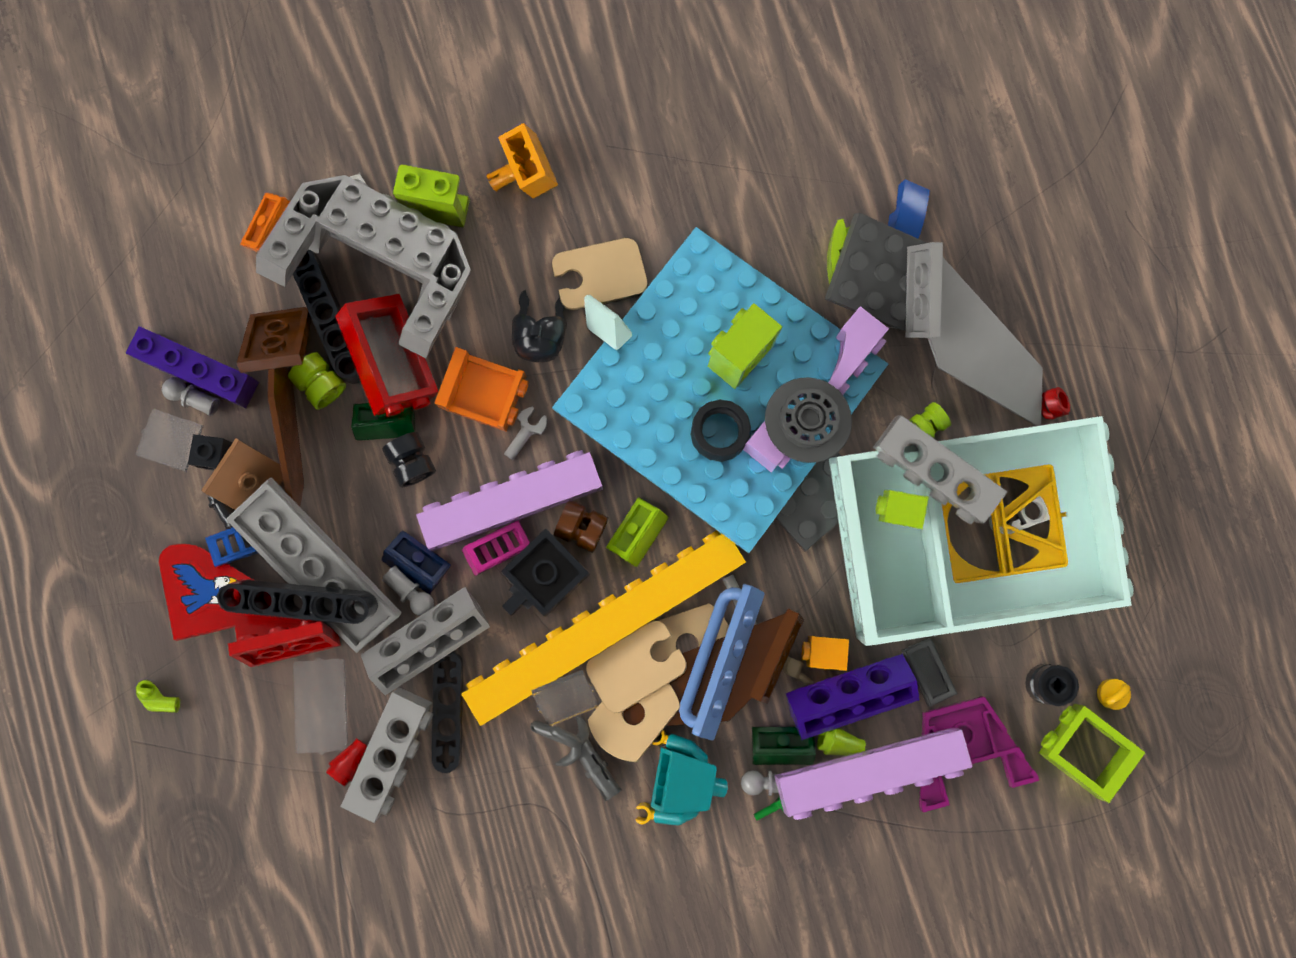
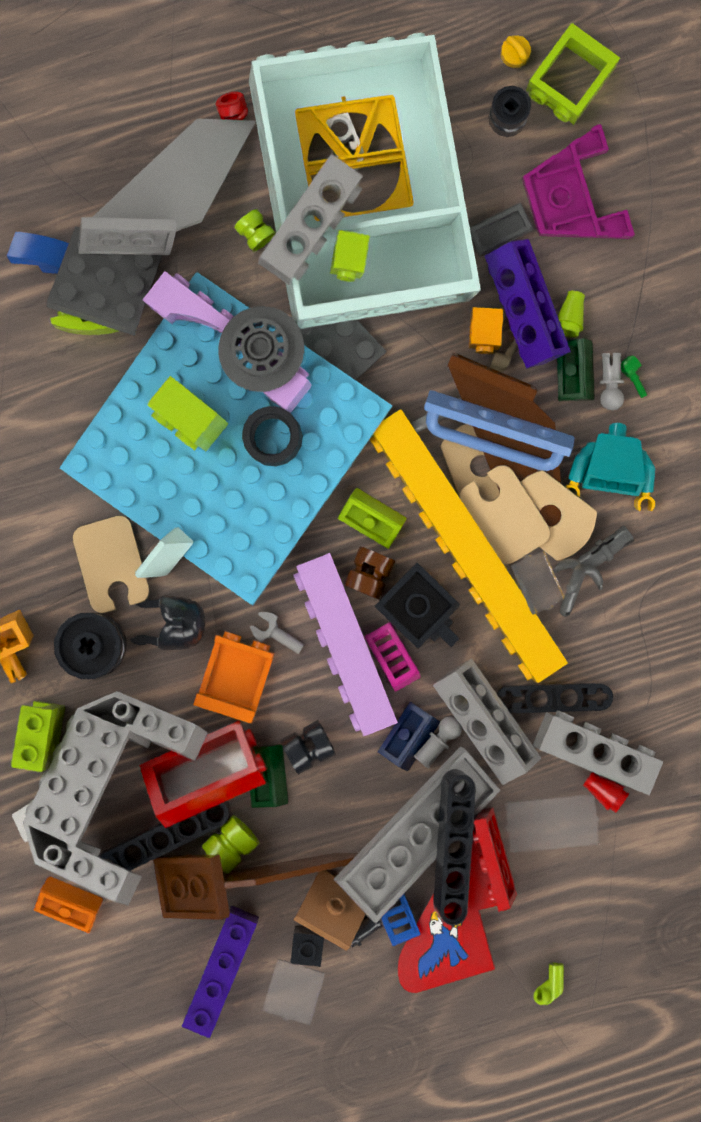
camera: 90 degrees left, 5 degrees up
light grey pin [161,377,220,416] -> none
lavender brick [774,727,972,820] -> none
none -> black wheel [54,613,126,679]

